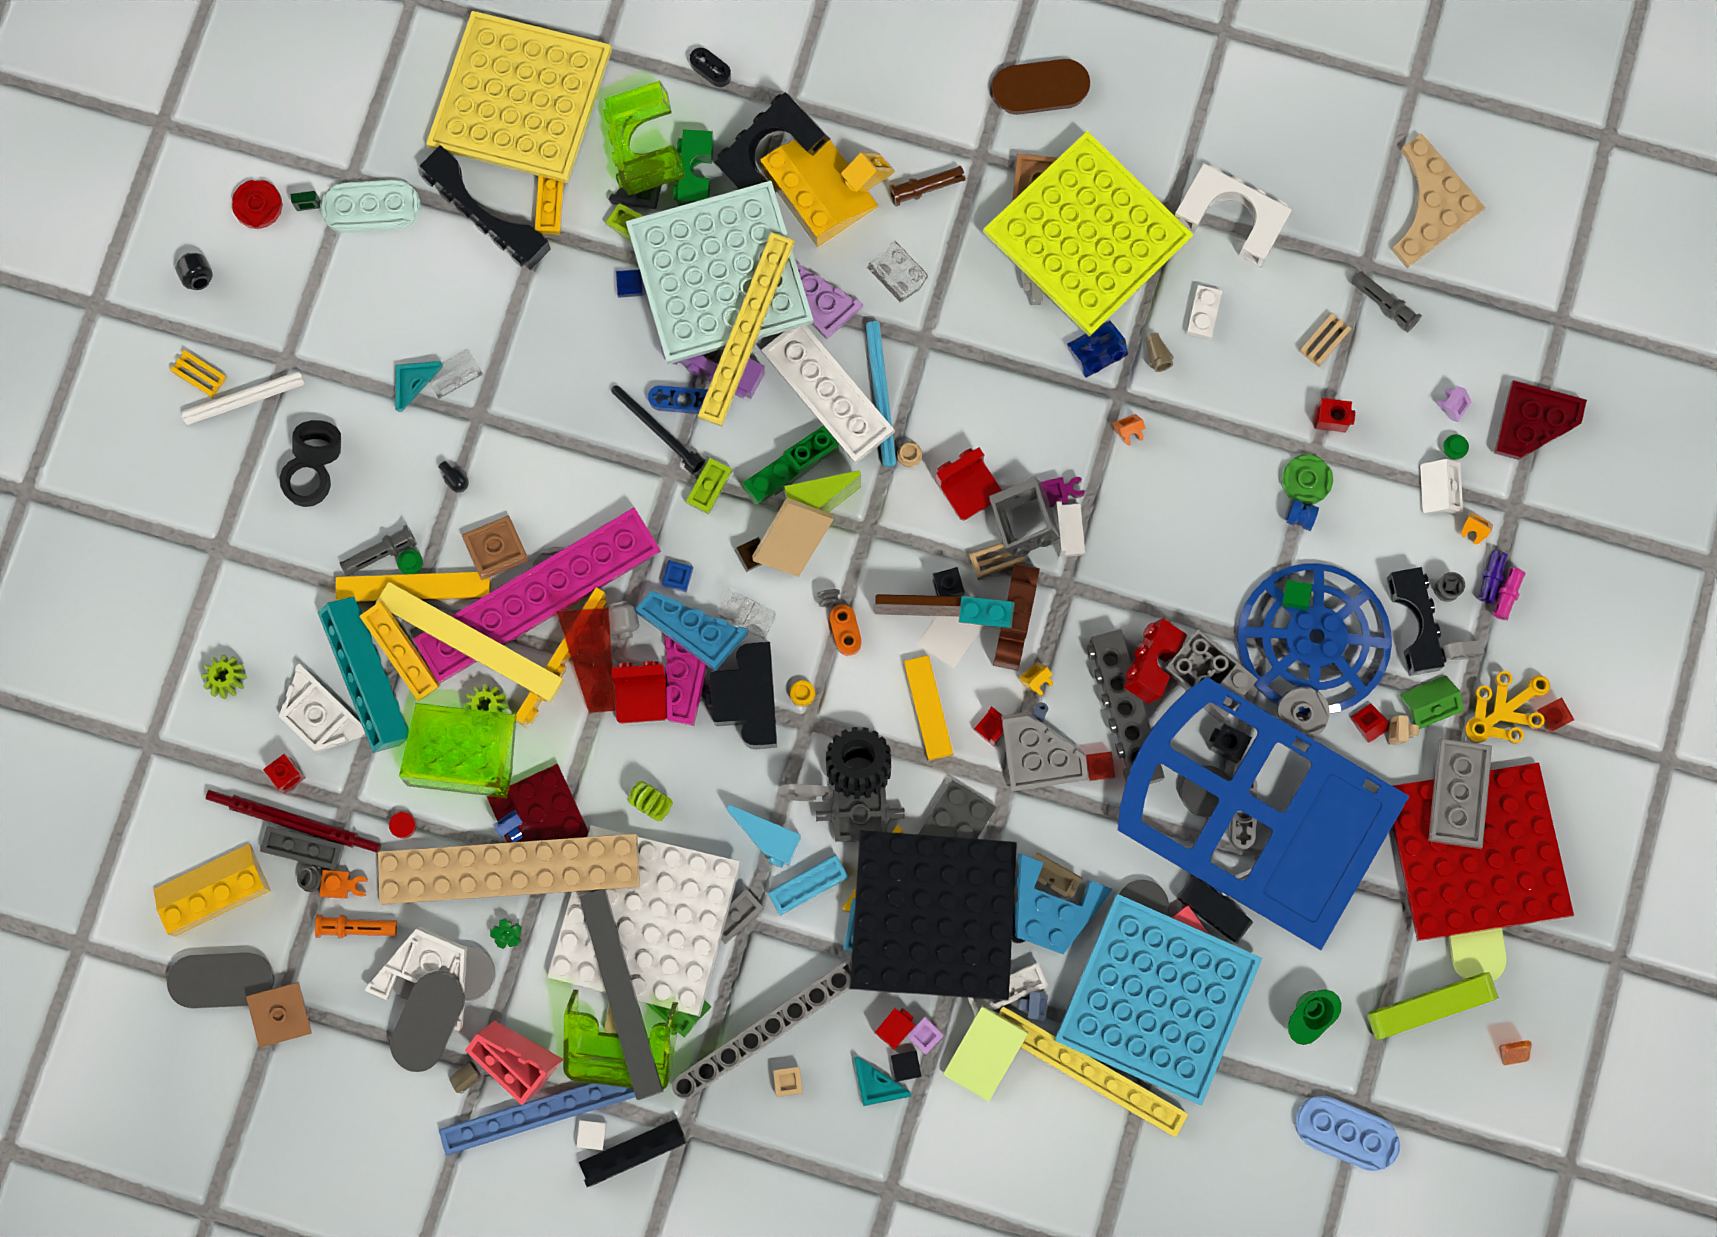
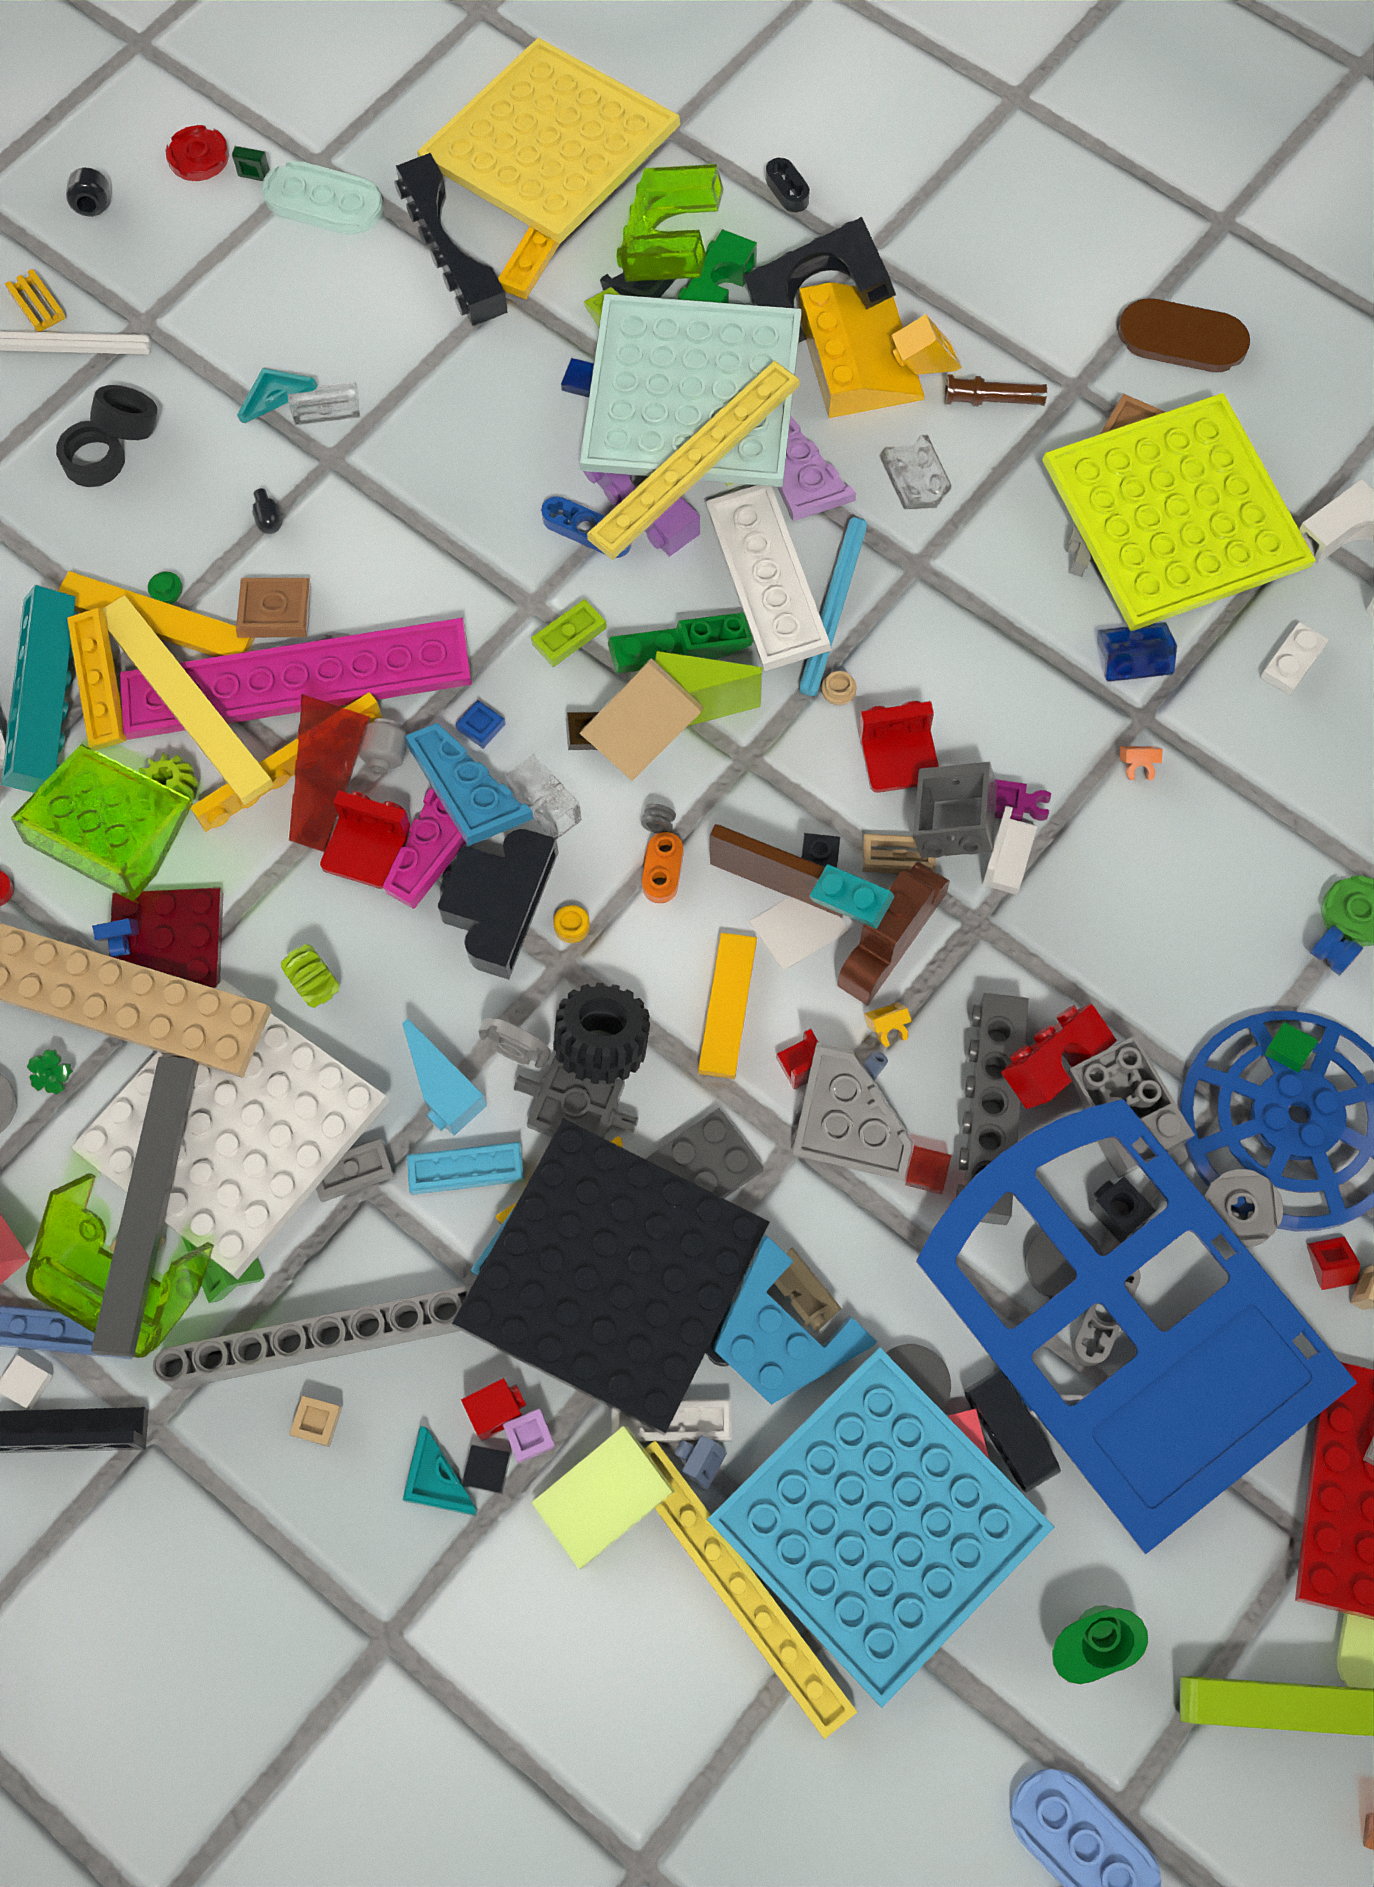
camera: 25 degrees right, 10 degrees down
dark grey pin [339,524,417,577] -> none
black piece [611,385,706,474] -> none
dark tan cone [1145,333,1174,372] -> none

